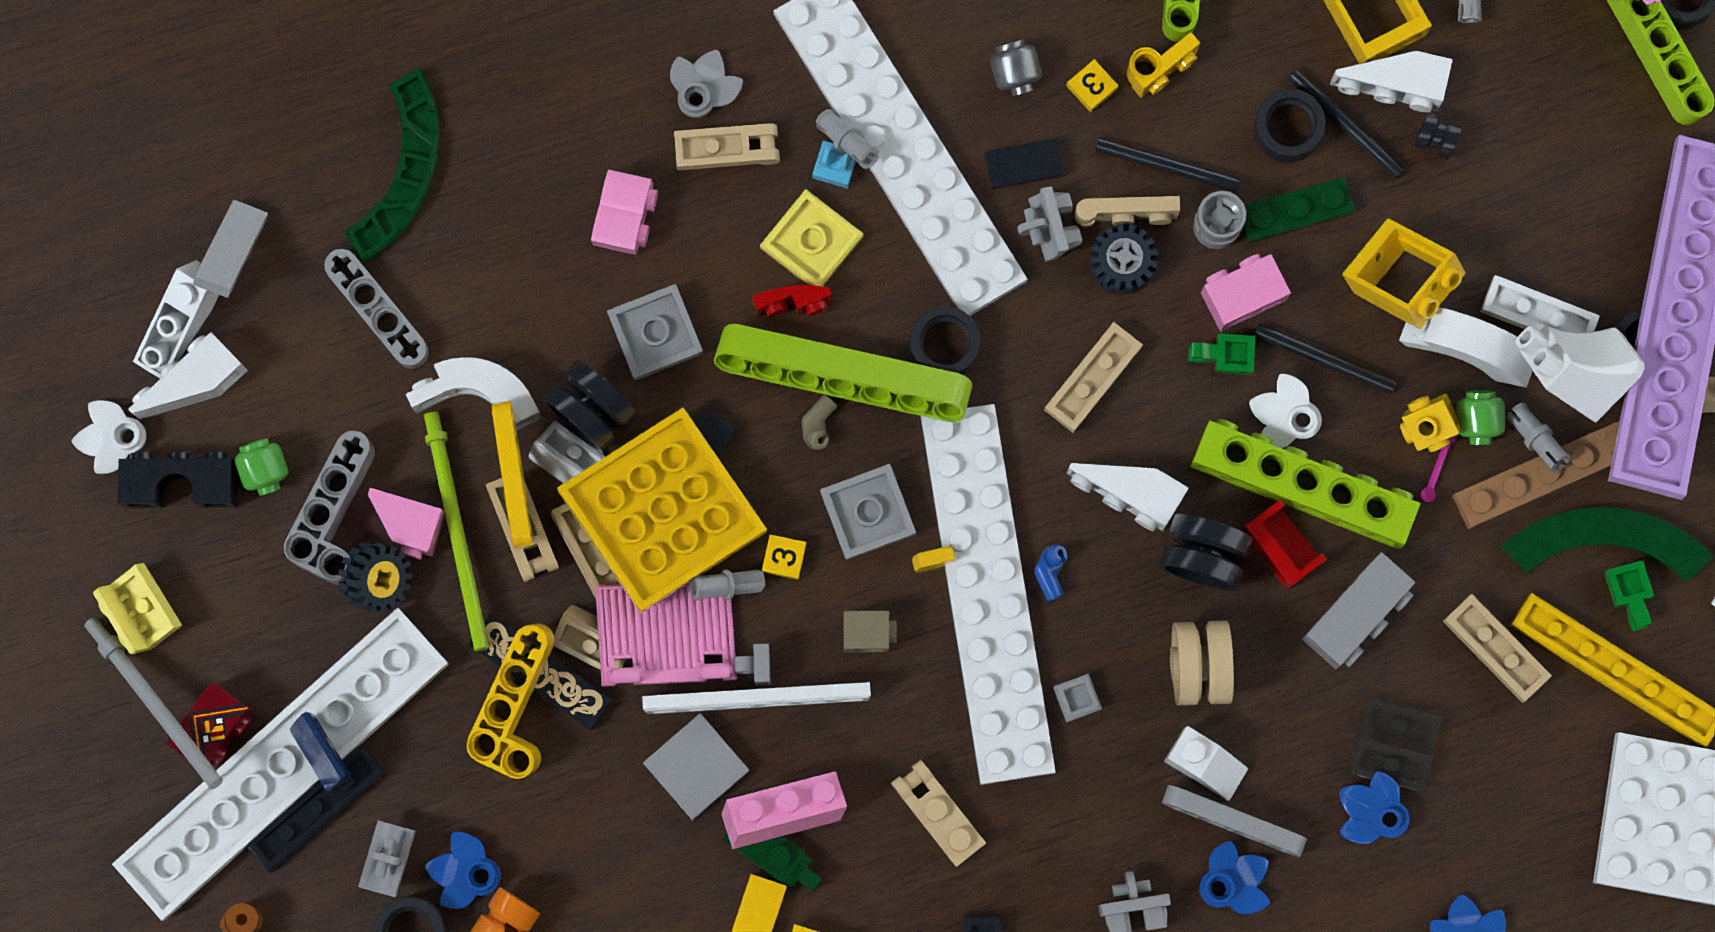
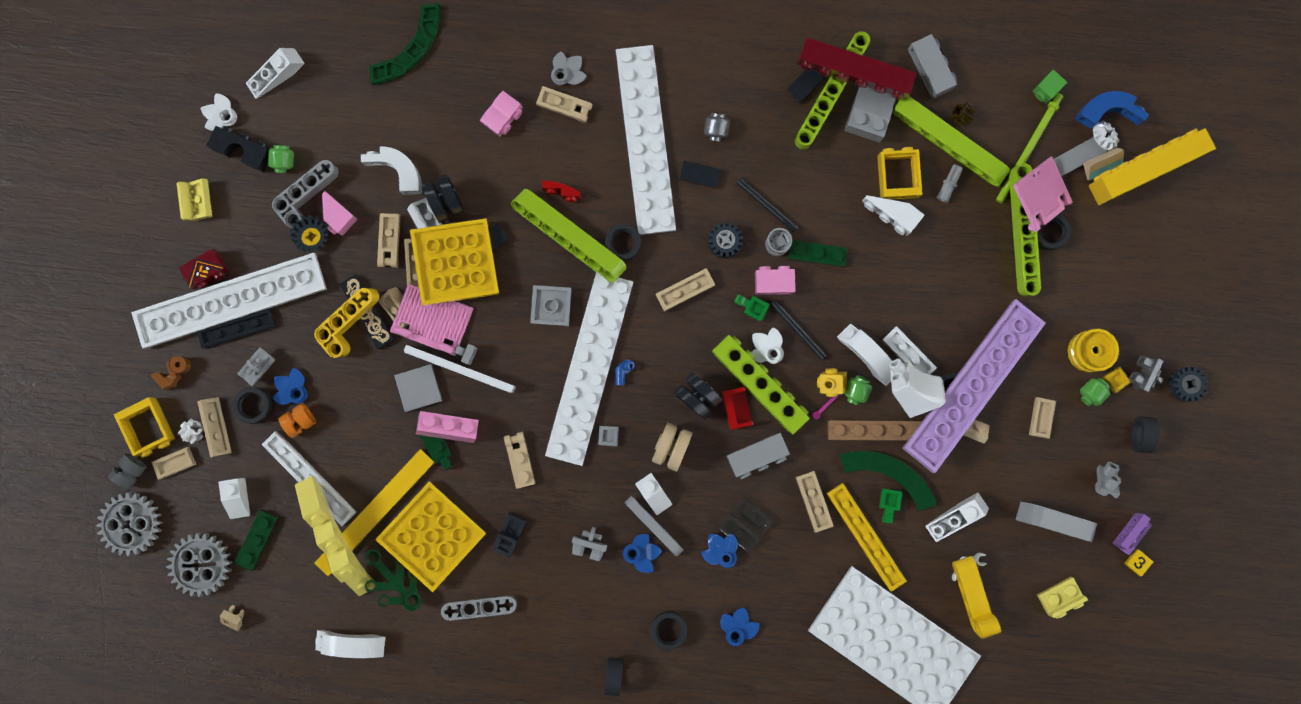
camera: 25 degrees right, 5 degrees up
light grey bar [84,617,223,789] -> none
white slope [128,332,248,419] -> none
light grey tile [193,200,268,298] -> none
dark blue slope [290,711,352,792] -> none
light grey beam [324,249,429,369] -> none
lime bar [424,411,489,651] -> none
yellow beam [492,400,533,548] -> none
light grey plate [607,284,704,381] -> none
light grey axle [689,569,766,600] -> none
light yellow tile [760,189,863,286] -> none
yellow tile [762,535,807,580] -> none
dark tan arm [801,394,837,450] -> none
medium azure tile [812,141,856,188] -> none
light grey pin [816,109,879,169] -> none
dark tan brick [844,611,897,653] -> none
yellow tile [912,546,956,573] -> none
light grey hips [1017,186,1082,262] -> none
yellow tile [1066,59,1119,113] -> none
white slope [1067,463,1188,531] -> none
tan plate [1074,196,1180,229] -> none
yellow plate [1127,32,1200,98] -> none
black tyre [1253,89,1326,163] -> none
black bar [1288,69,1405,179] -> none
yellow window [1342,218,1466,329] -> none
black wheel [1414,112,1463,160] -> none
light grey pin [1506,403,1571,472] -> none

